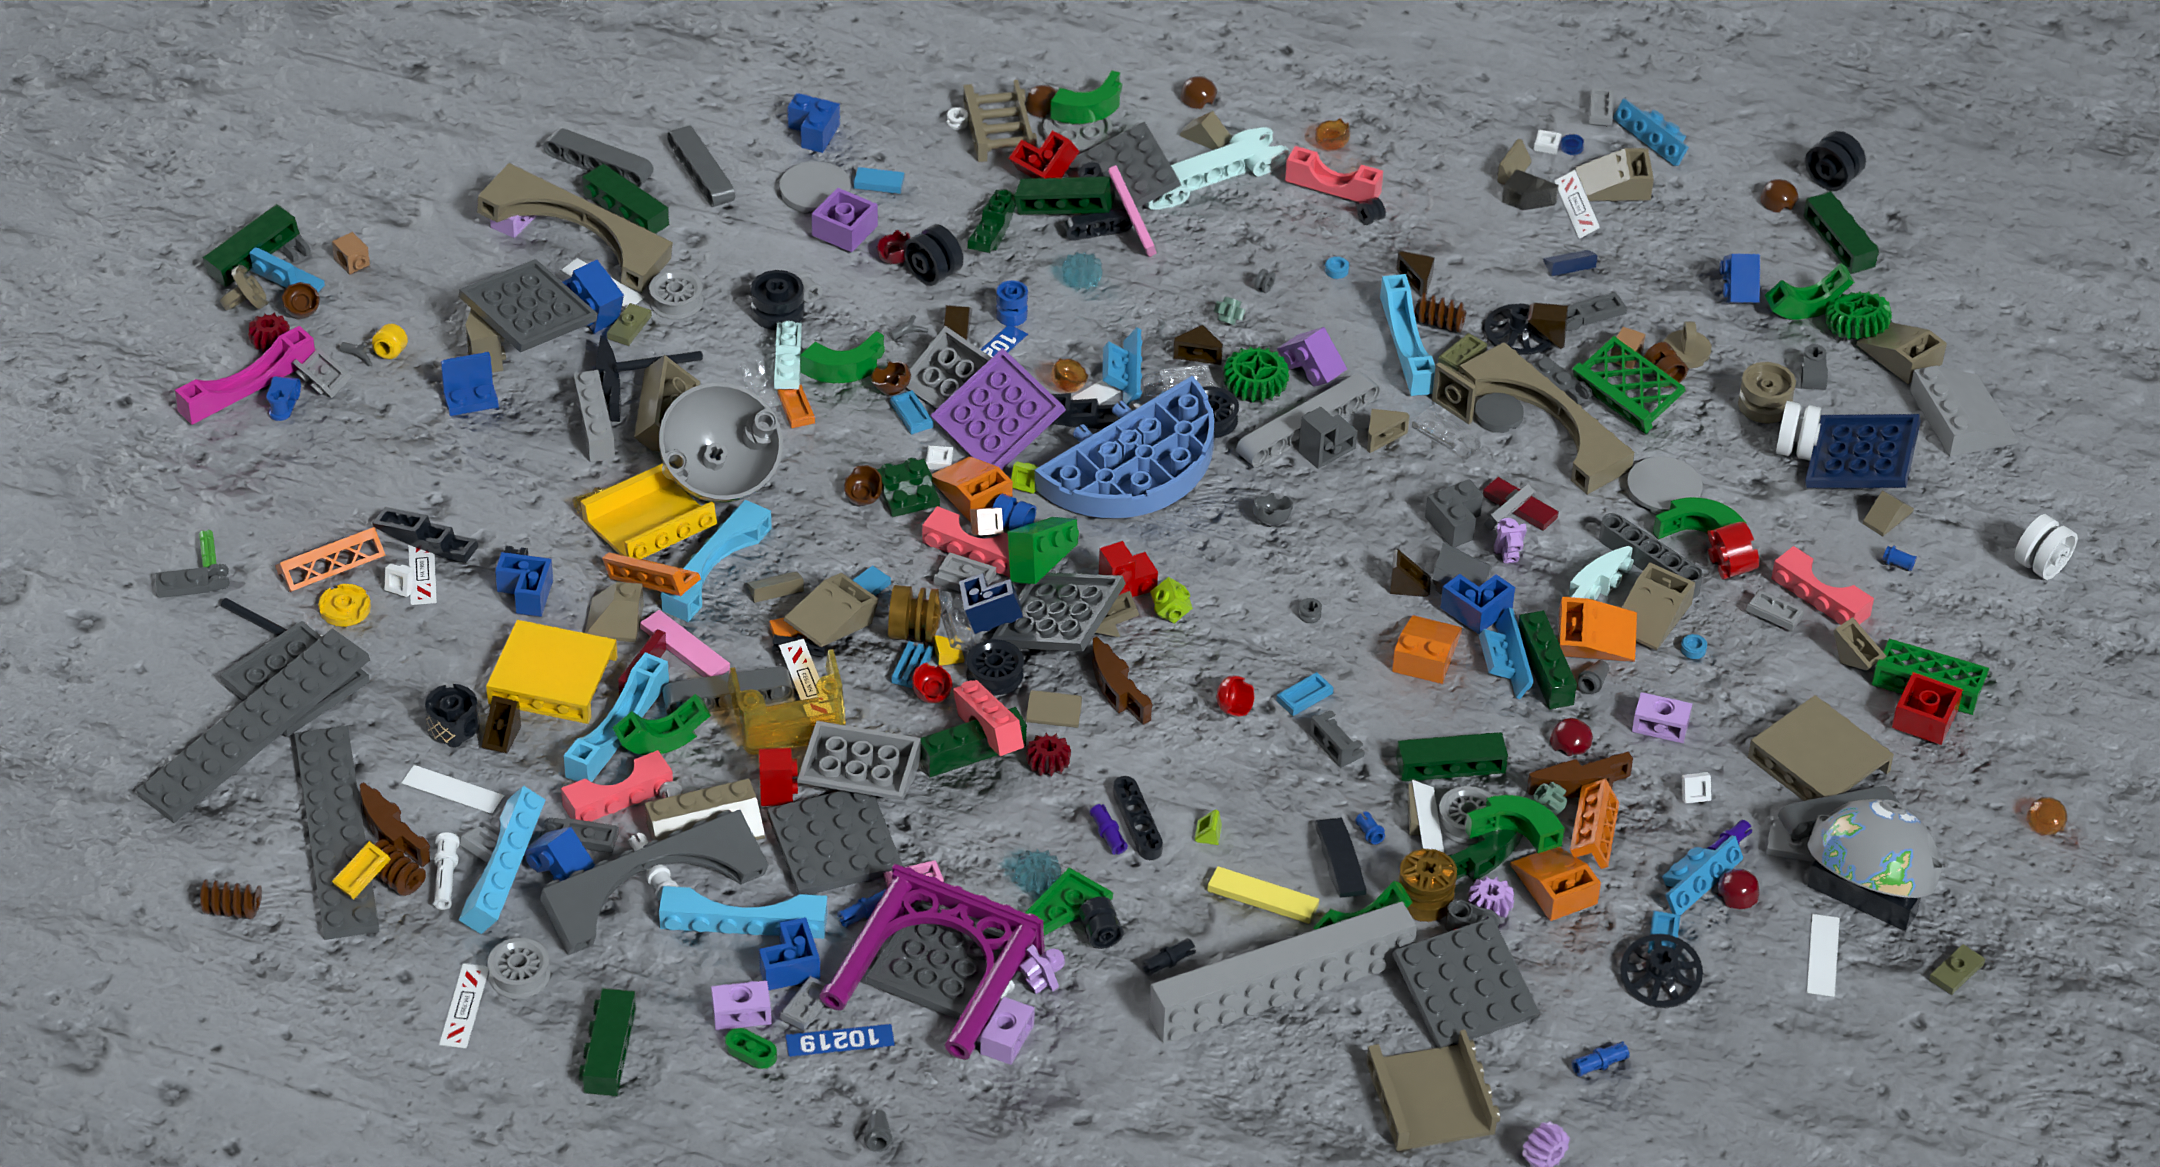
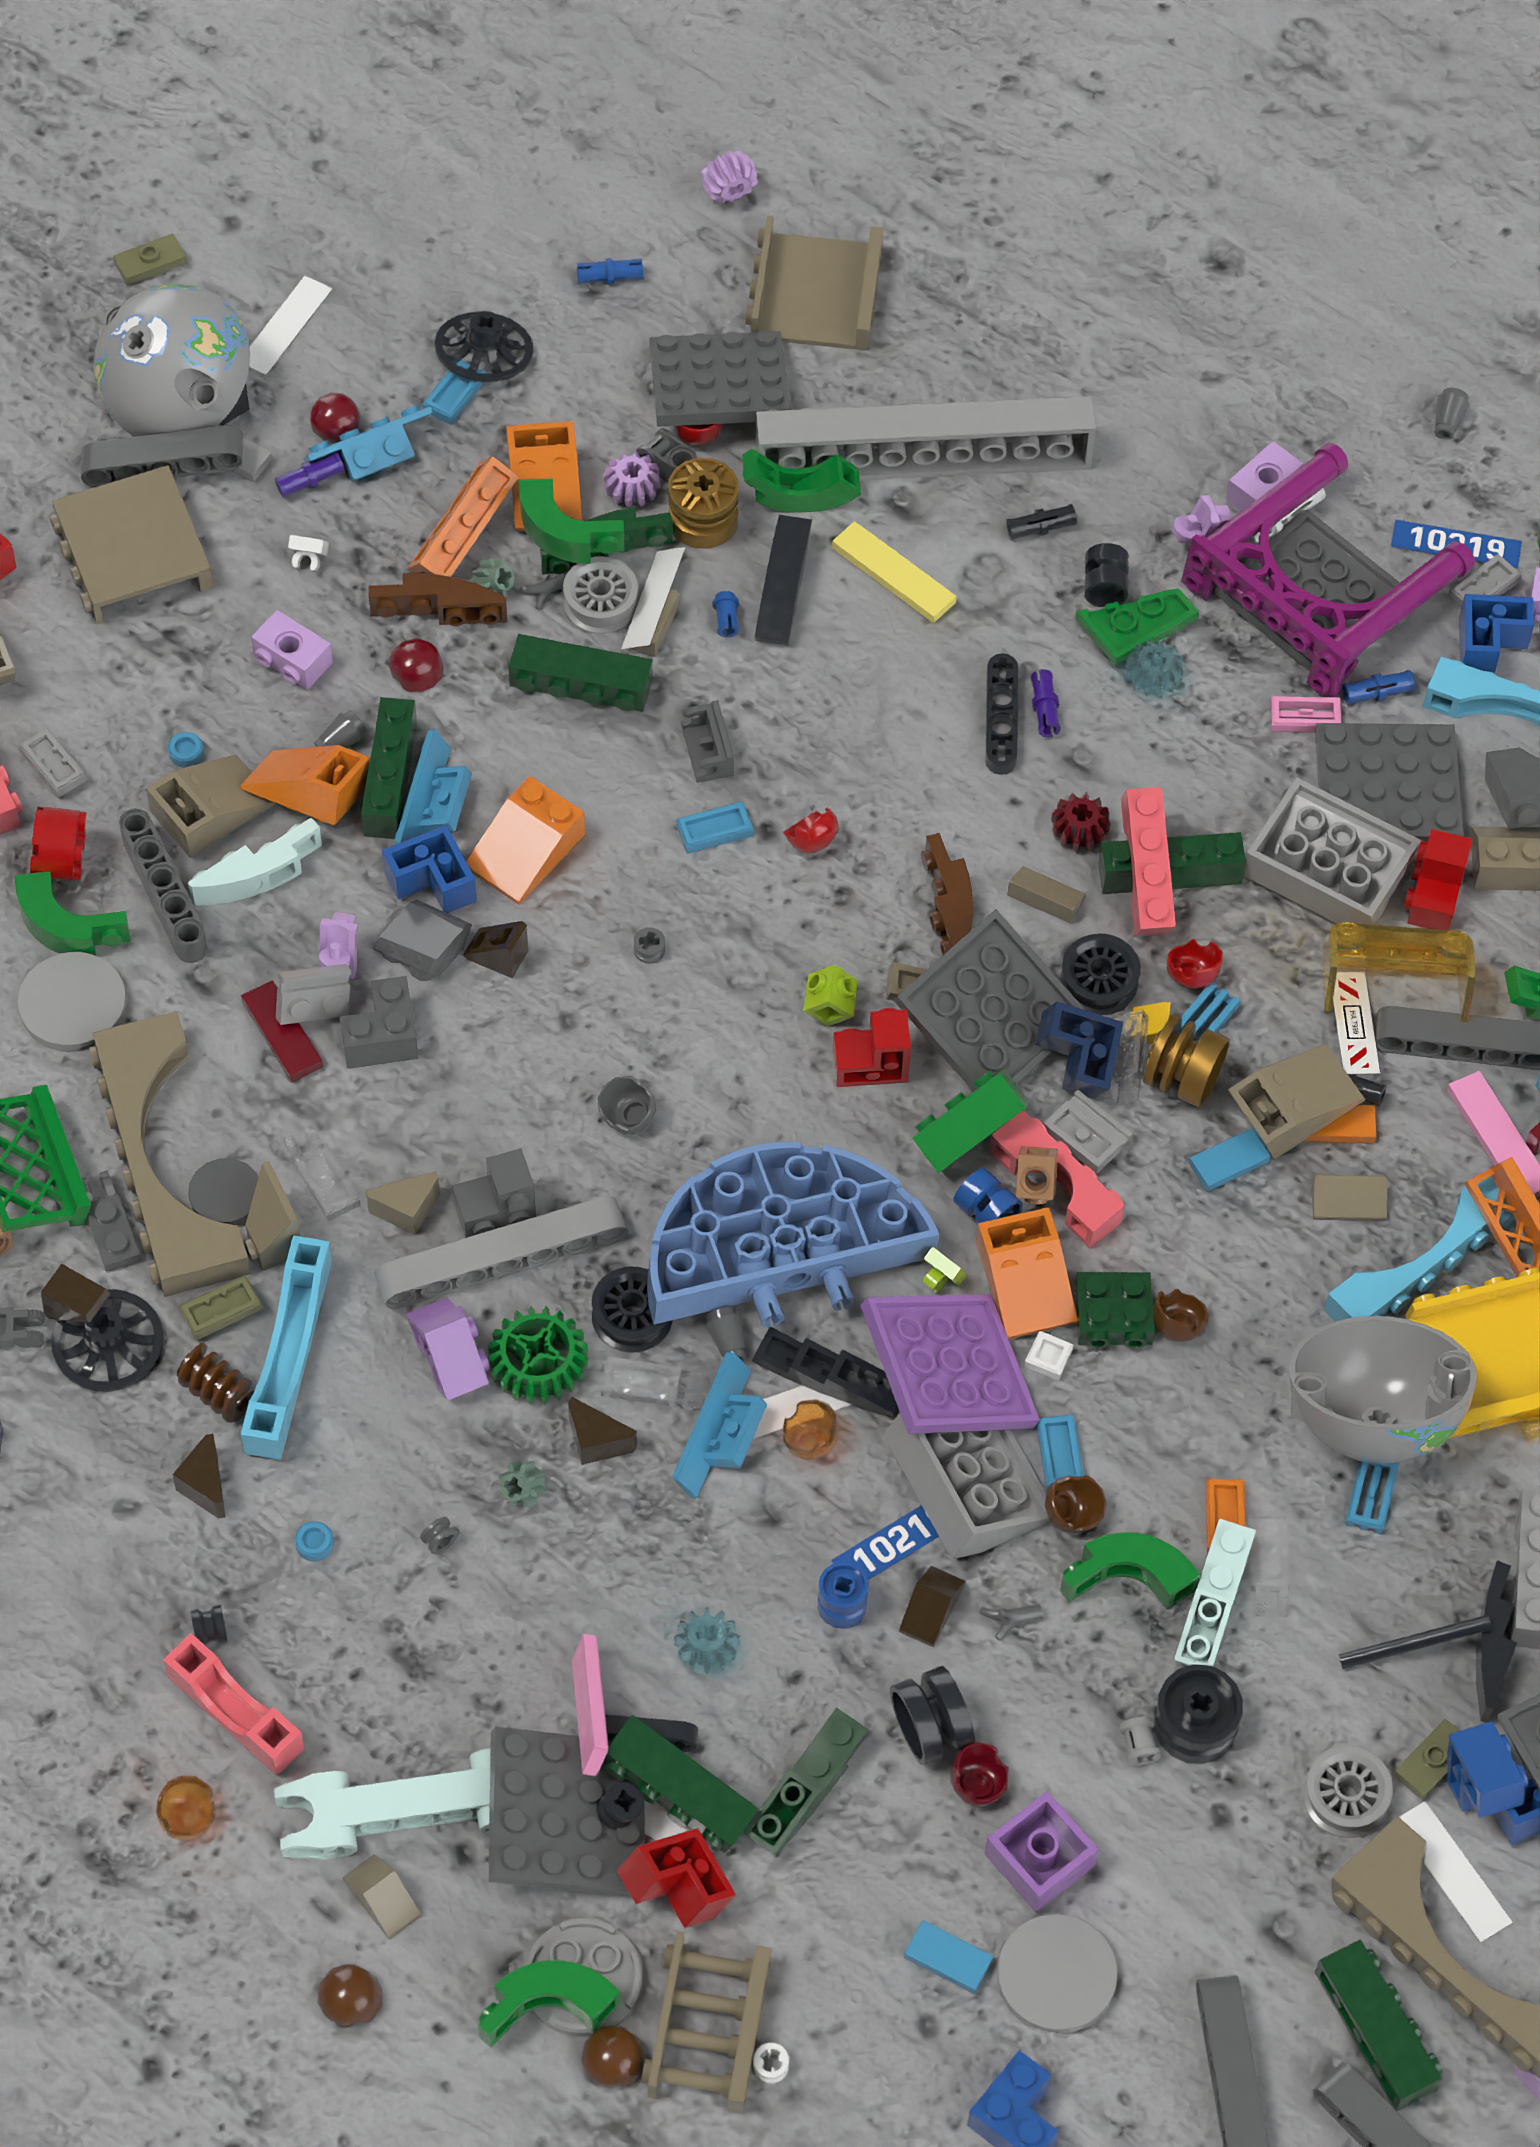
camera: 160 degrees left, 15 degrees up
dark tan slope [634,355,701,451] -> none
lime slope [1195,809,1222,845] -> none

